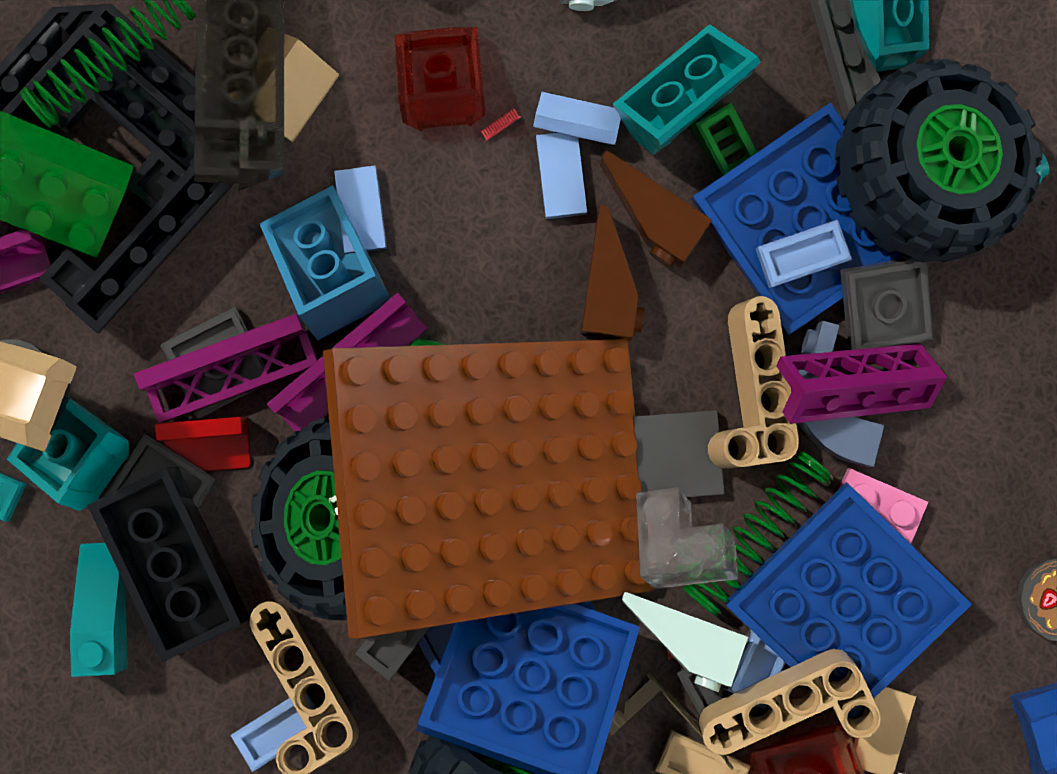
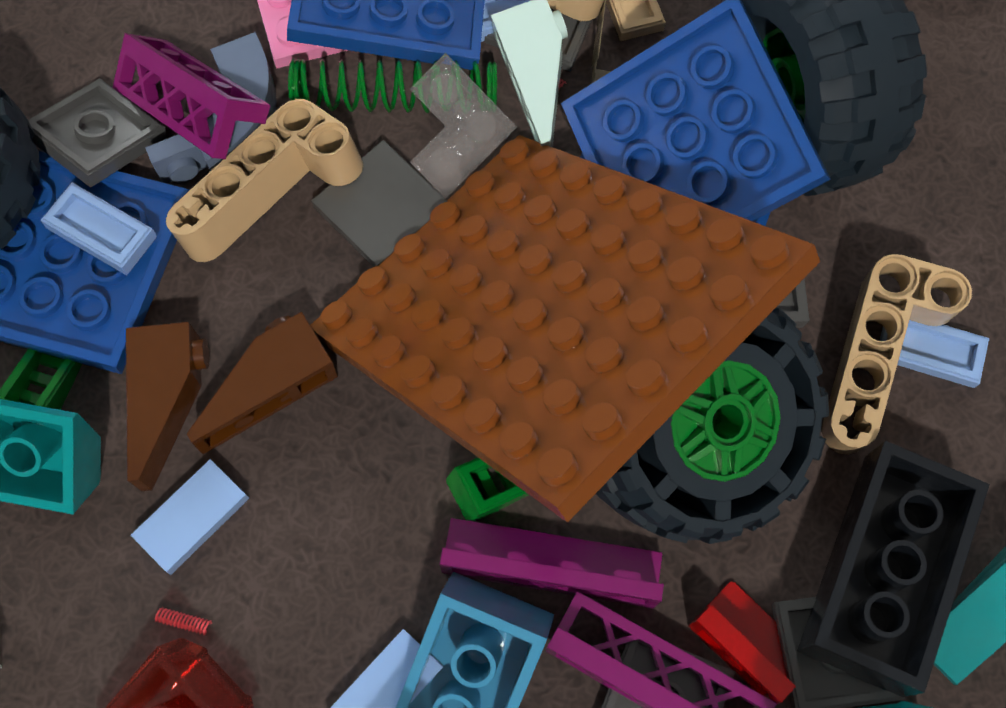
camera: 130 degrees left, 15 degrees down
light blue tile [533,92,621,145] -> none

